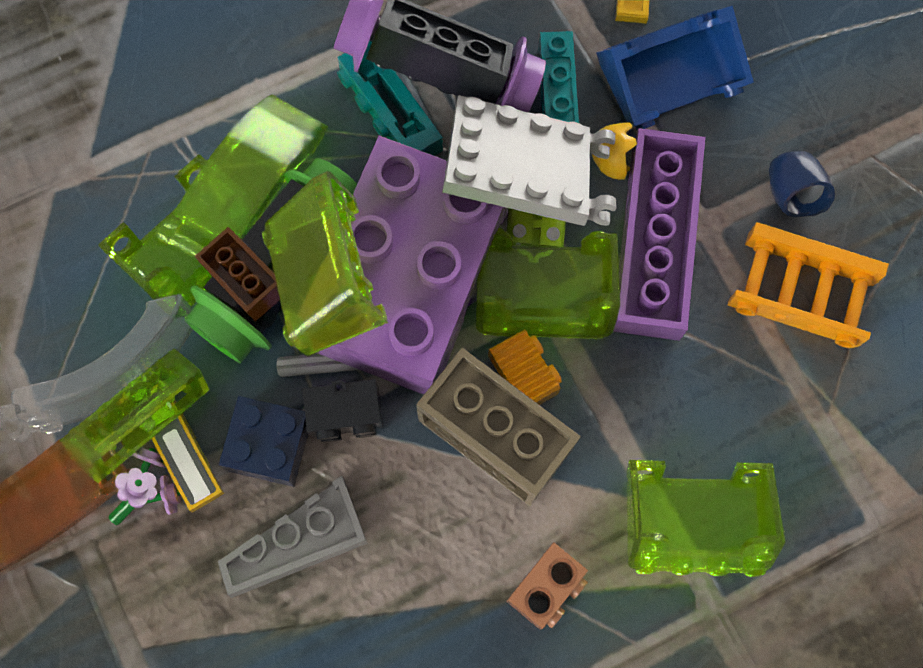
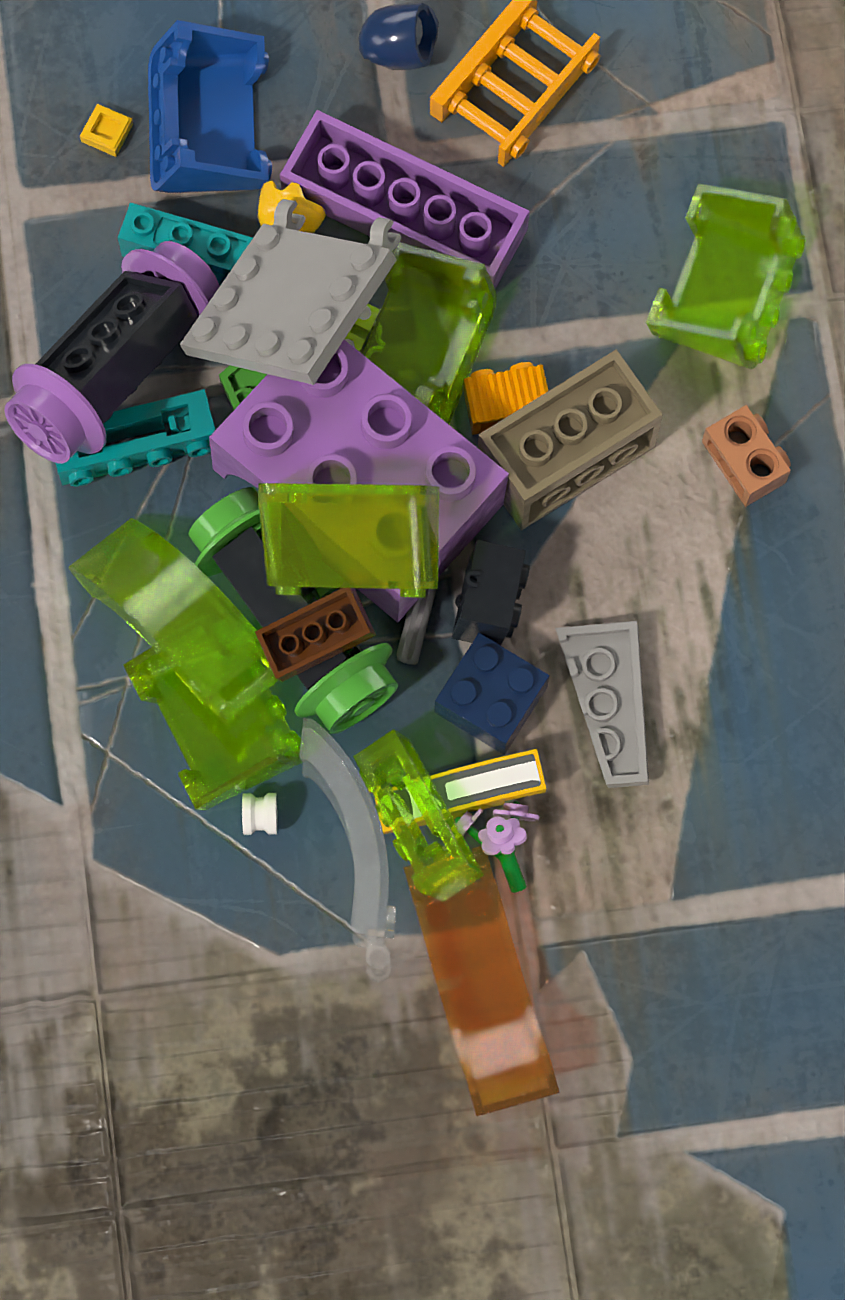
camera: 70 degrees left, 0 degrees up
none -> white wheel [242,793,278,835]

